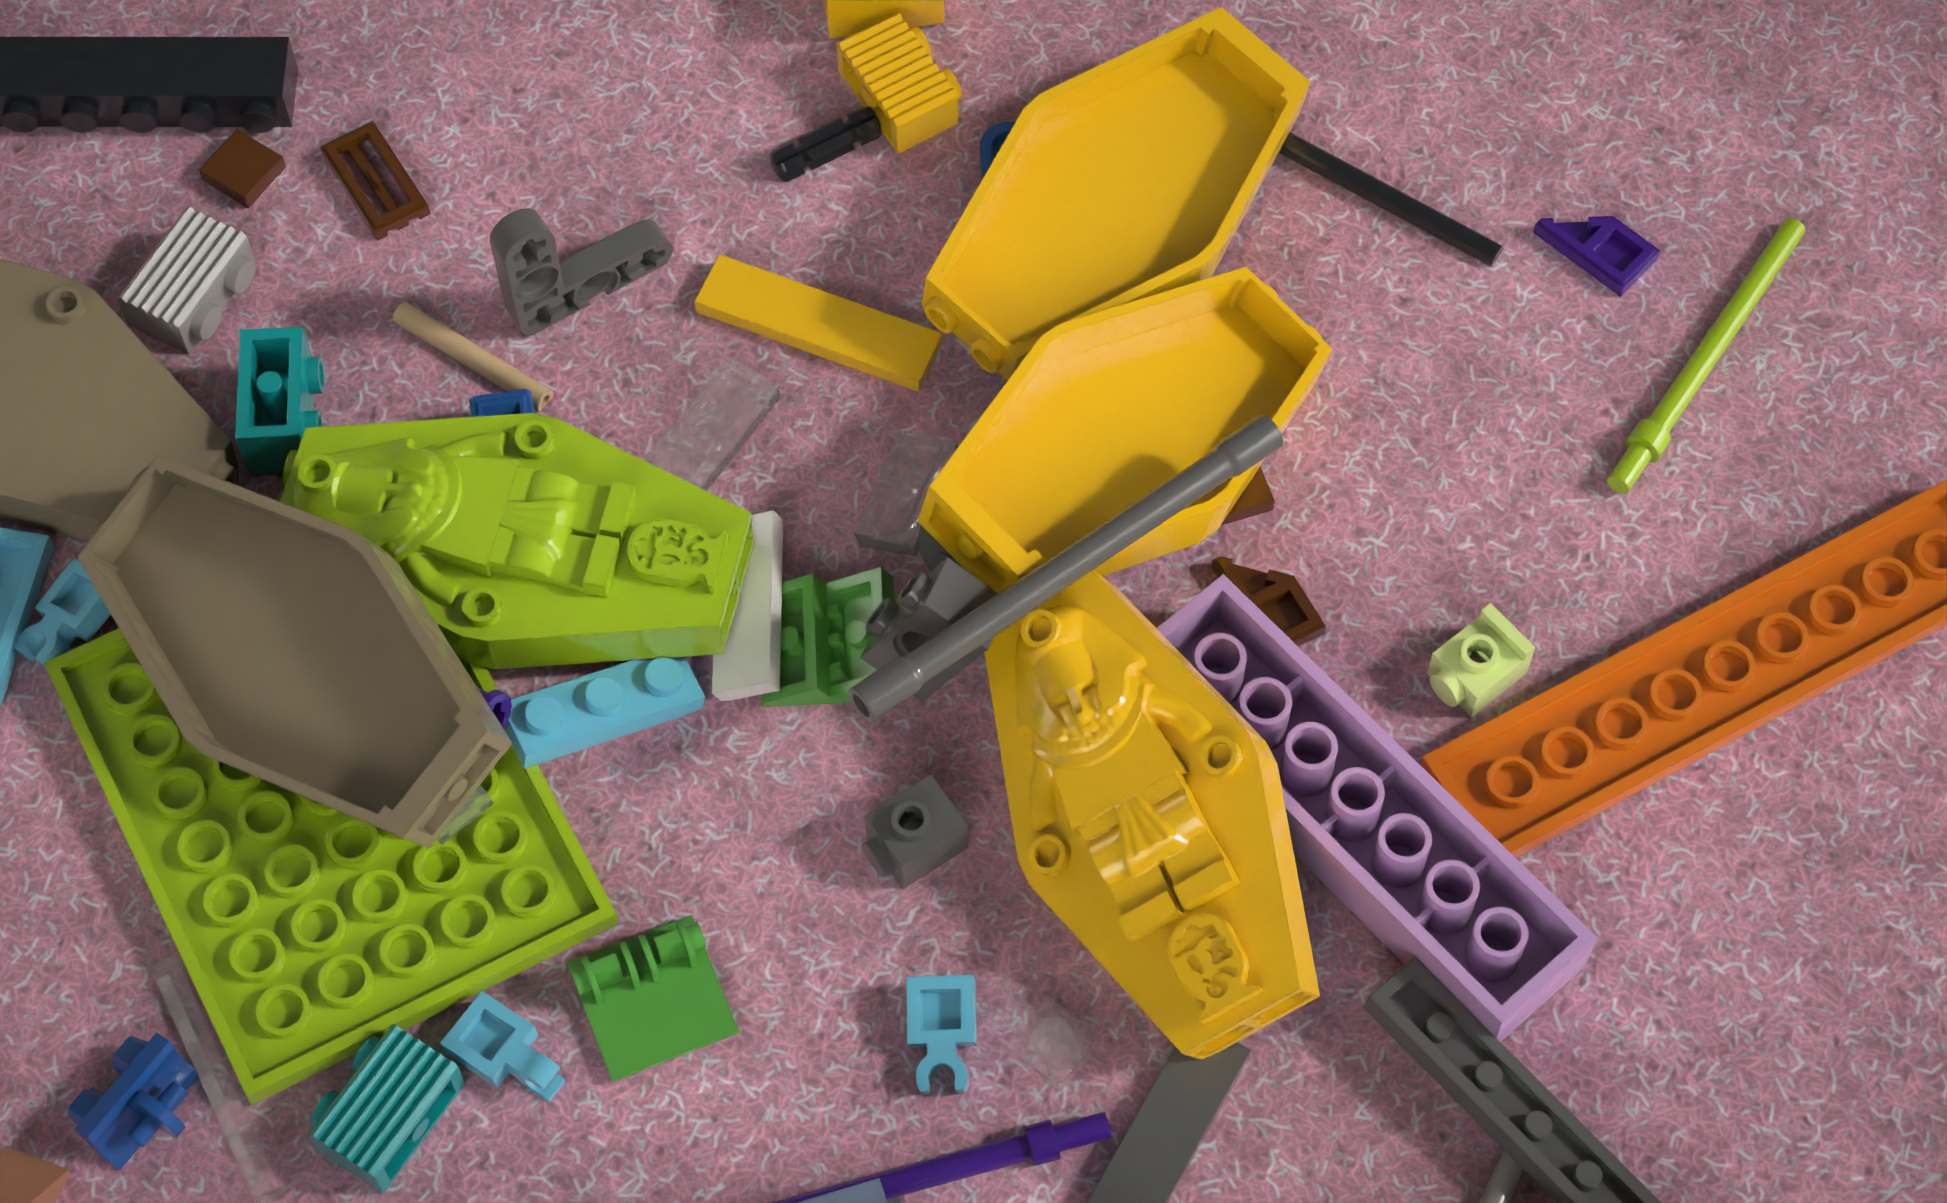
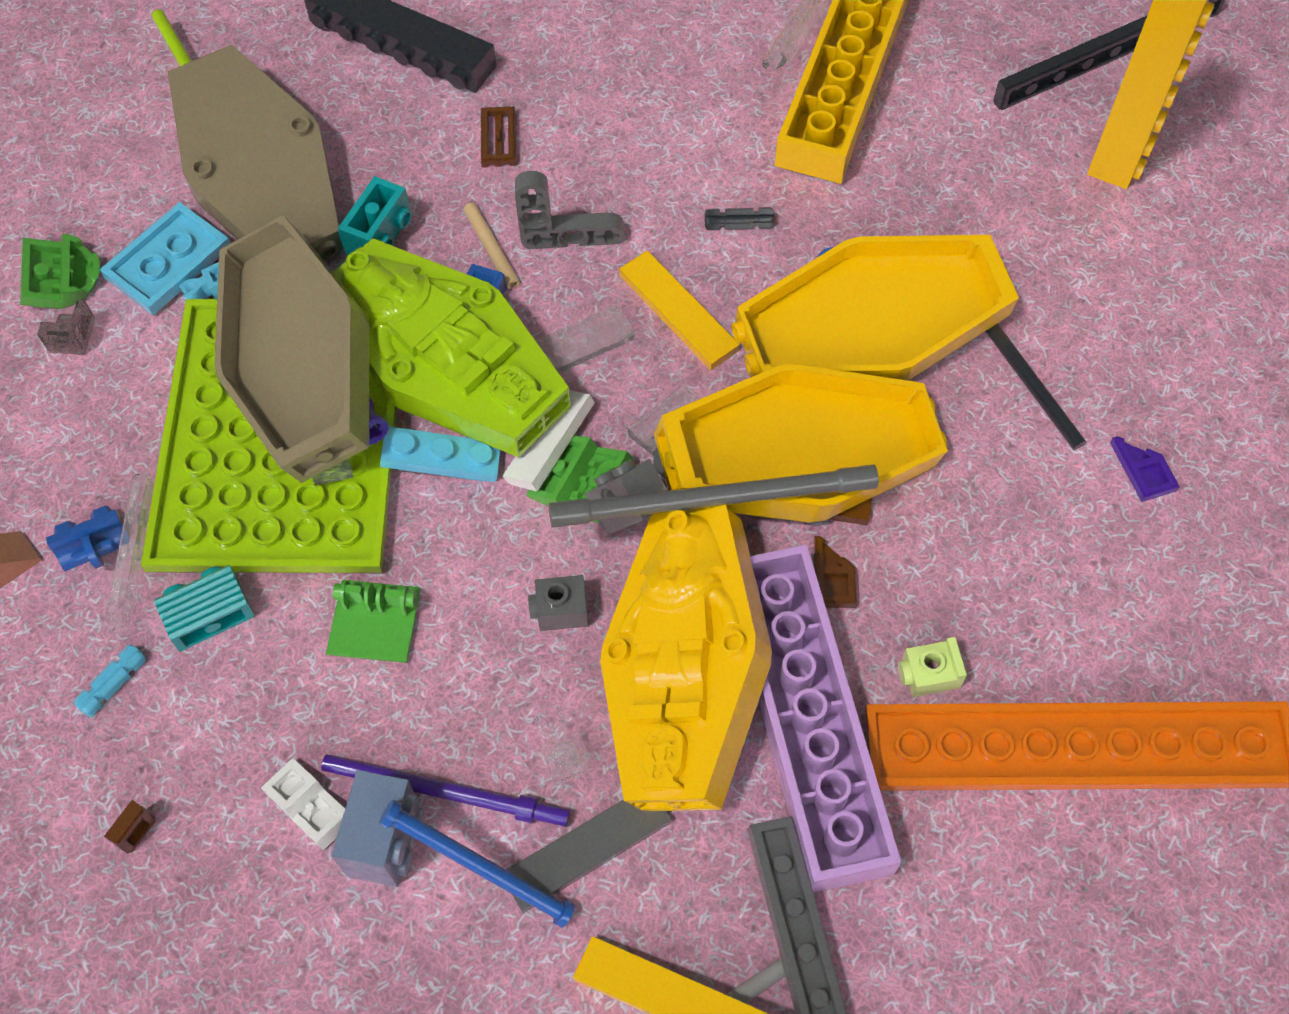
camera: 30 degrees right, 0 degrees up
light grey brick [117,206,256,354] -> none
reddish brown tile [199,129,286,208] -> none
medium azure plate [440,991,566,1102] -> none
yellow brick [836,13,962,154] -> none
medium azure plate [906,975,977,1094] -> none
lime bar [1607,218,1806,494] -> none

